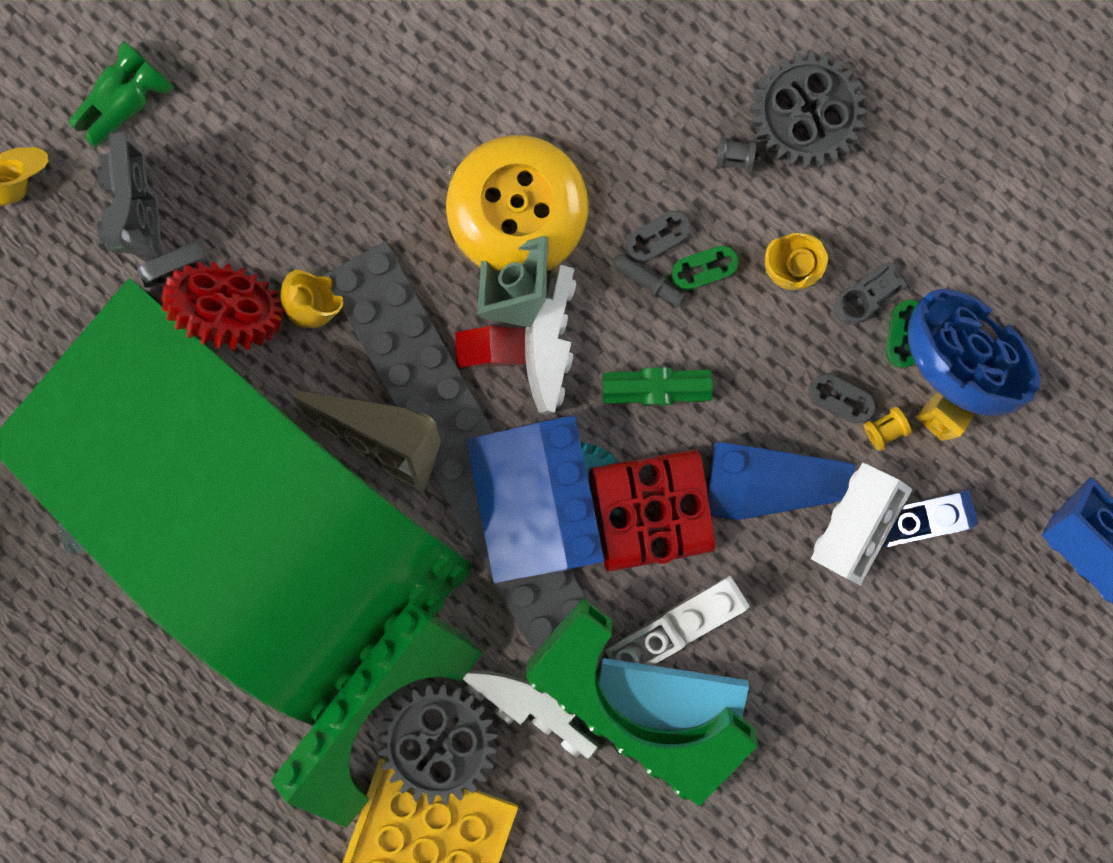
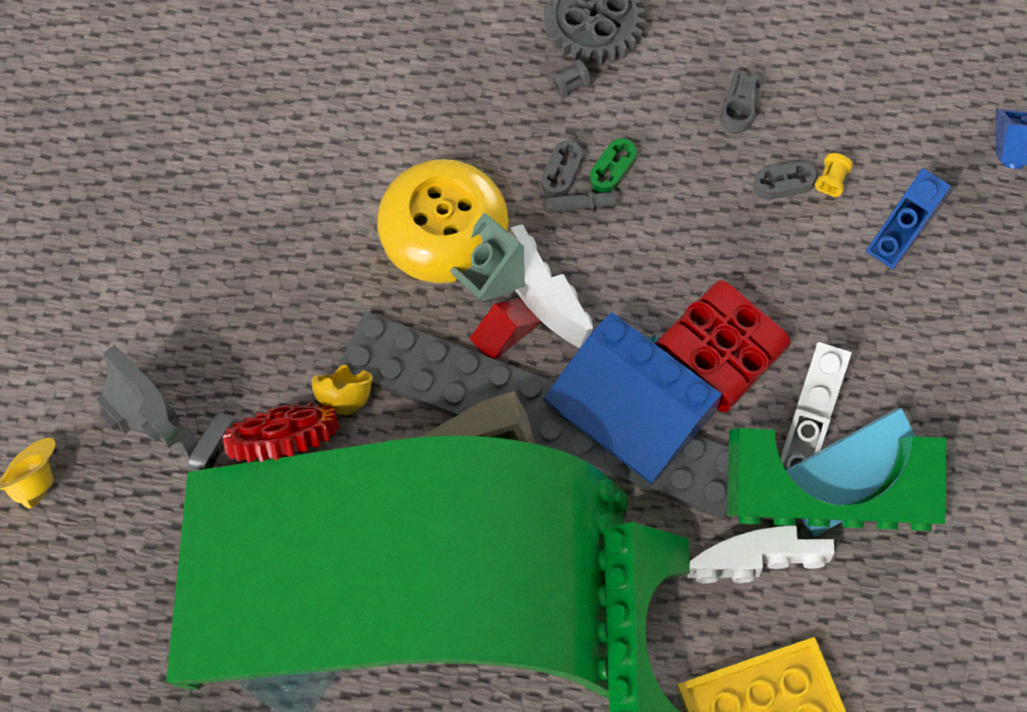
camera: 35 degrees left, 20 degrees down
green piece [68,41,175,148] -> none
dark grey gear [377,682,498,805] -> none
green piece [602,367,713,406] -> none
blue wedge [707,442,855,520] -> none
yellow hair [765,233,828,290] -> none
white brick [811,463,912,586] -> none
green beam [885,300,919,369] -> none
blue brick [908,289,1040,416] -> none
yellow slope [915,392,975,441] -> none

